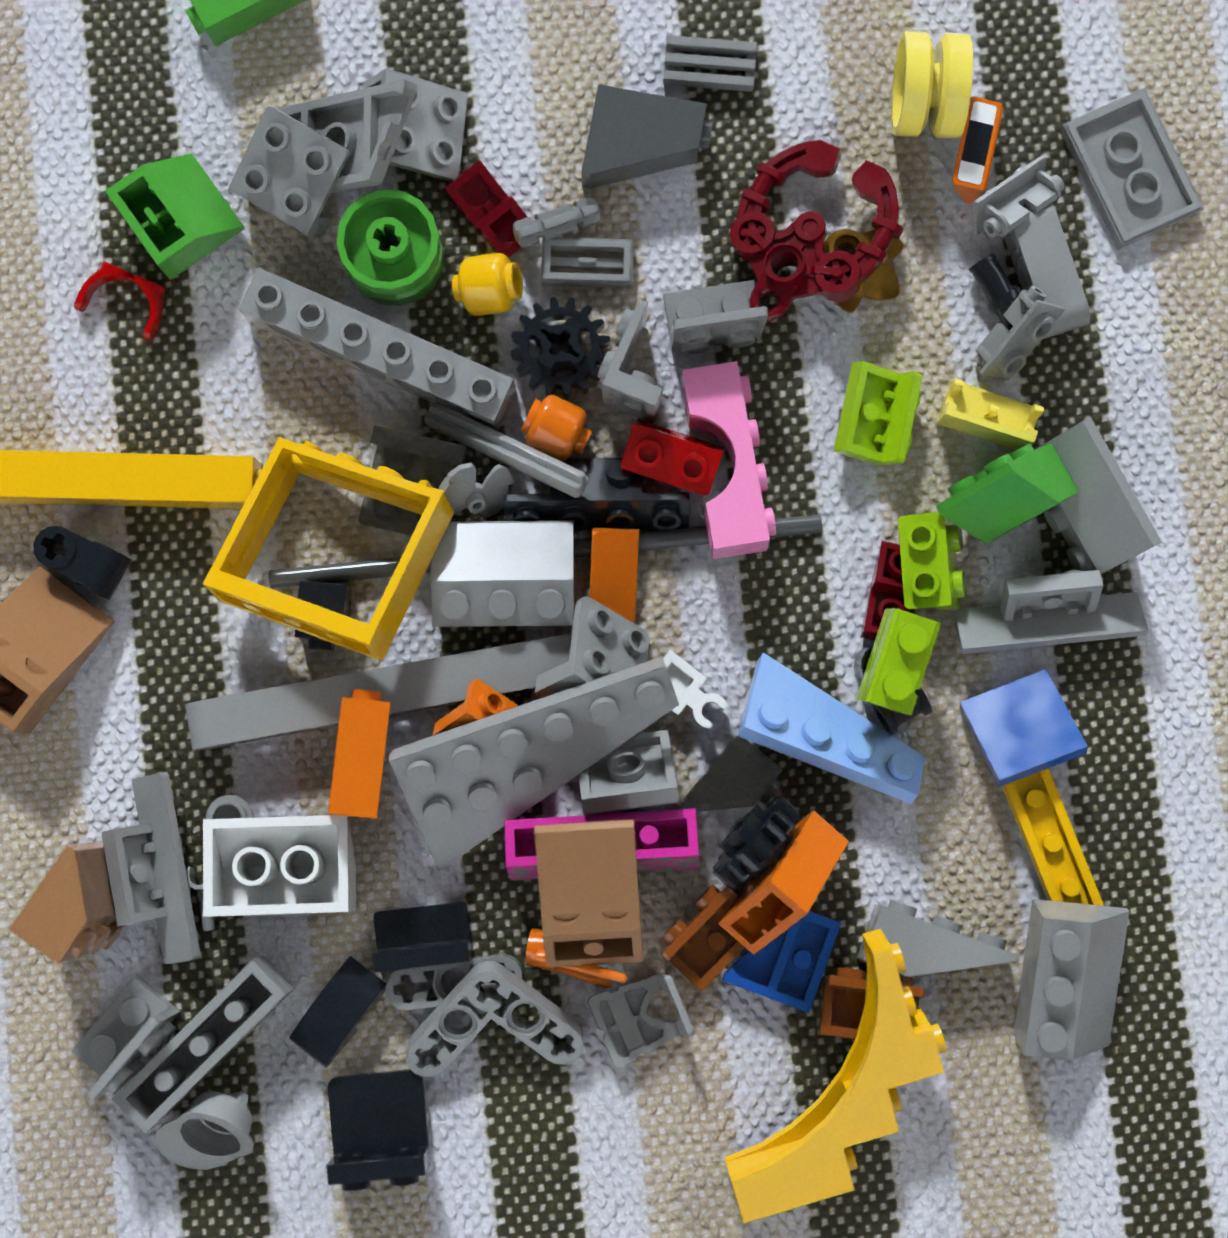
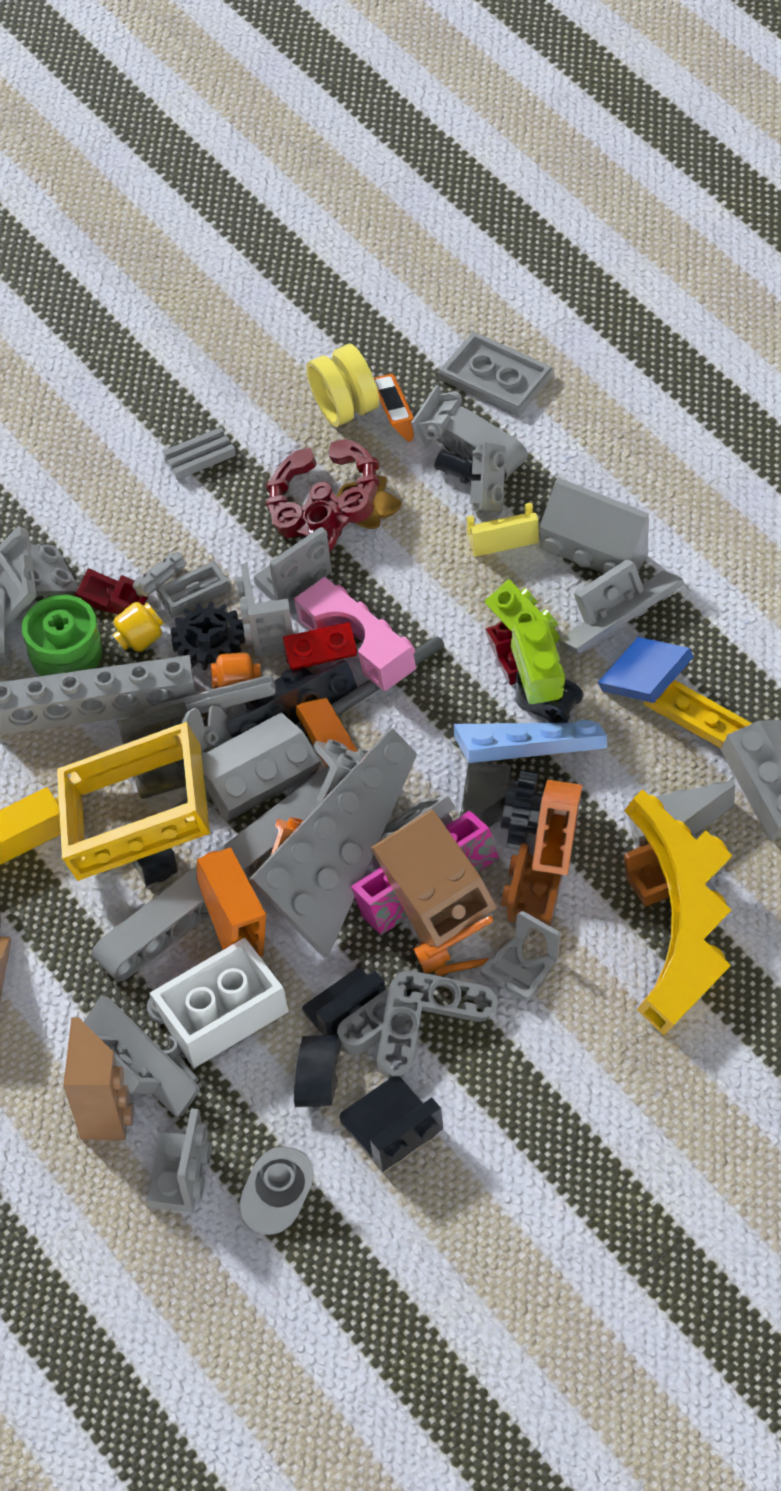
camera: 25 degrees left, 30 degrees down
light grey brick [112,955,295,1134] -> none
dark grey slope [581,84,713,189] -> none
white plate [663,650,728,729] -> none
blue wing [722,911,841,1013] -> none
lime bracket [833,361,922,466] -> none
bright green slope [936,443,1079,544] -> none

